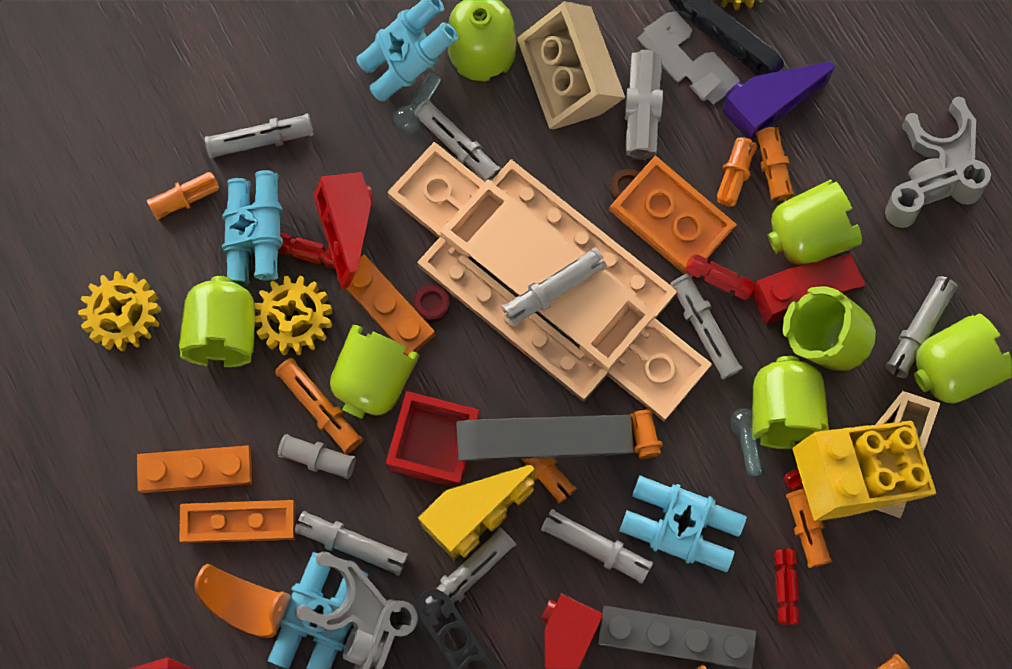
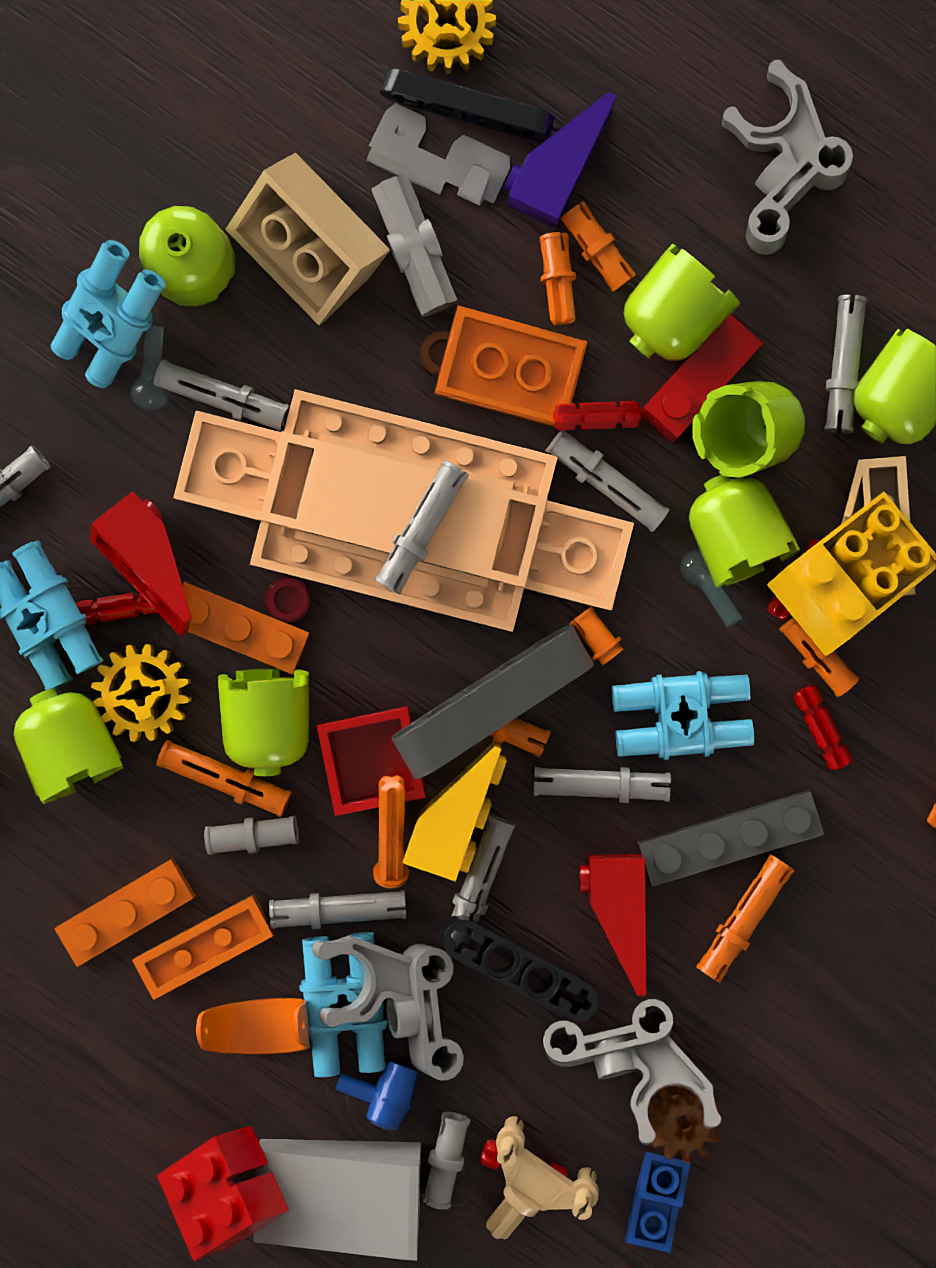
camera: 25 degrees left, 15 degrees up
none -> orange axle [373,775,409,888]

